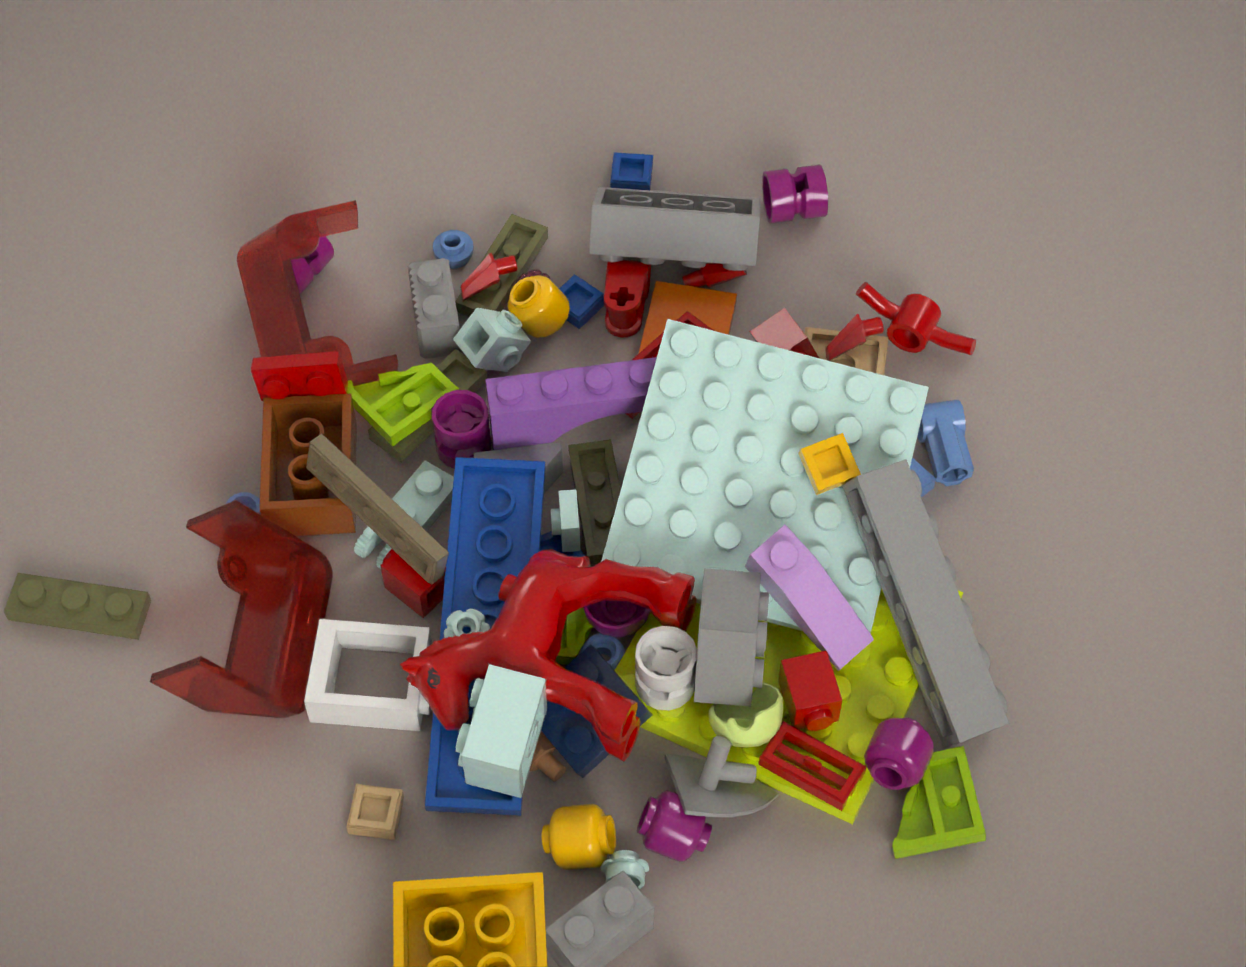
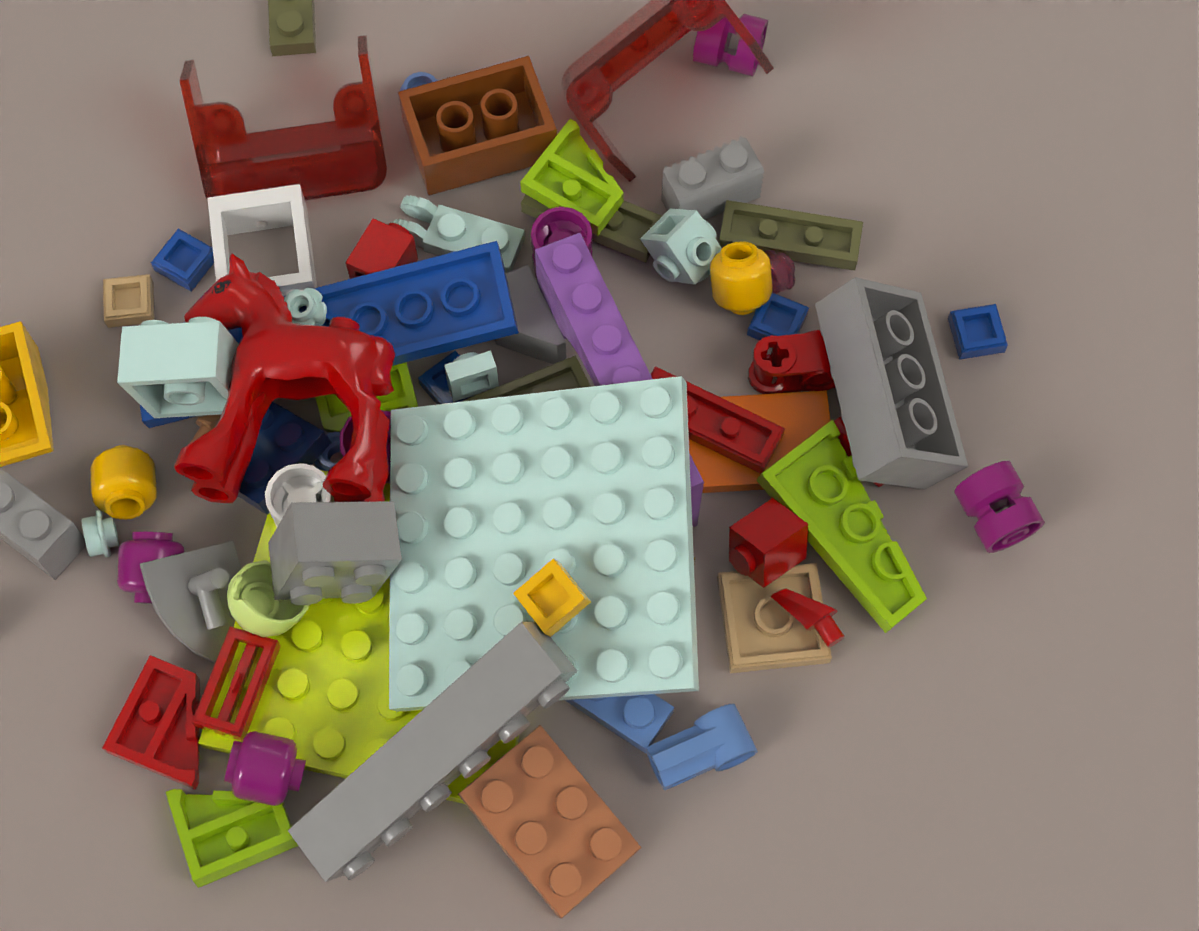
camera: 75 degrees right, 10 degrees up
red plate [251,351,348,401] -> none
dark tan tile [306,433,449,584] -> none
medium blue plate [433,230,474,269] -> none
red bar [460,253,518,302] -> none
lavender slope [745,525,874,671] -> none
red brick [778,650,842,731] -> none
red piece [856,282,976,355] -> none
none -> red wing [102,655,200,790]
none -> blue tile [151,228,214,292]
none -> nougat plate [458,725,642,919]
none -> lime wing [757,419,927,633]

